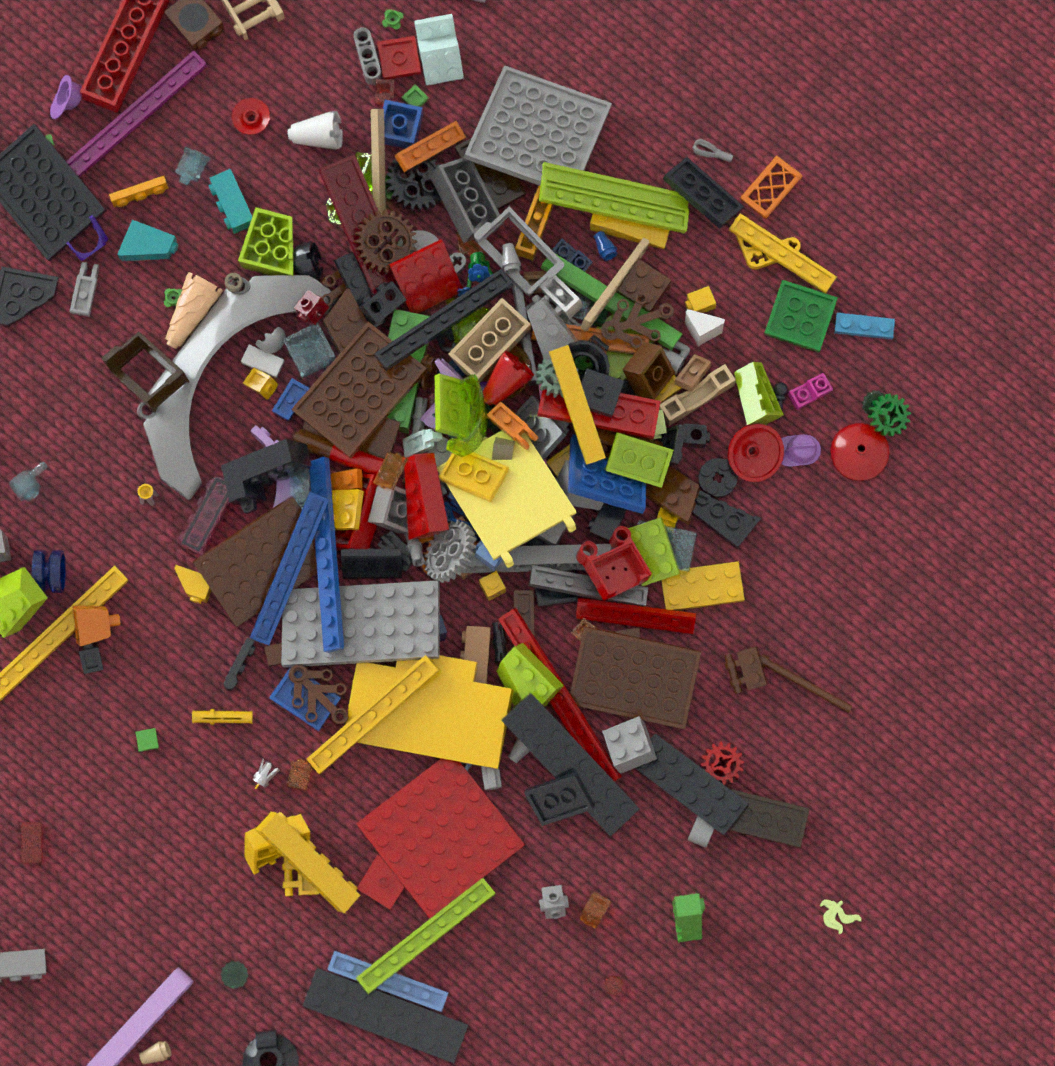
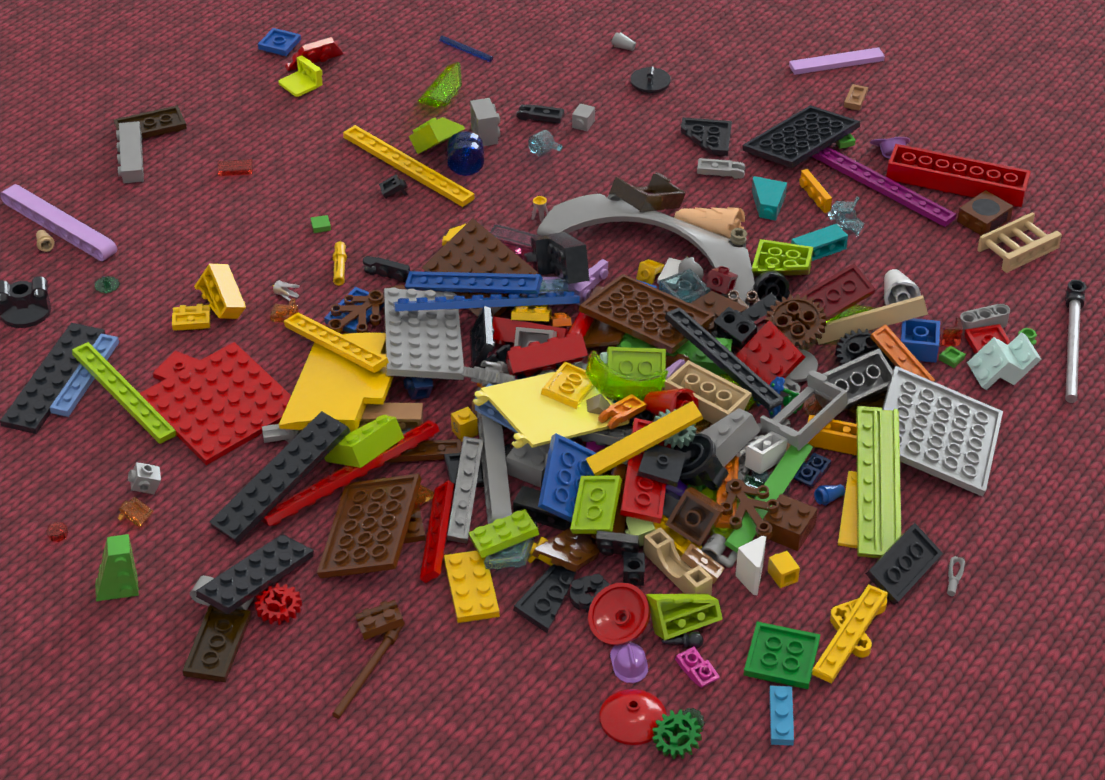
camera: 85 degrees right, 35 degrees down
dark purple helmet [66,215,108,261] -> none
orange torso [72,605,120,646] -> none
red dish [232,98,270,135] -> none
yellow brick [255,812,360,913] -> none
clear orange piece [373,452,408,490] -> none
light grey cone [502,243,521,274] -> none
black plate [524,772,595,826] -> none
red piece [576,526,652,601] -> none
tan tile [580,237,649,331] -> none
light grey brick [602,716,657,774] -> none
orange window [740,155,803,219] -> none
yellowish green piece [820,900,861,934] -> none

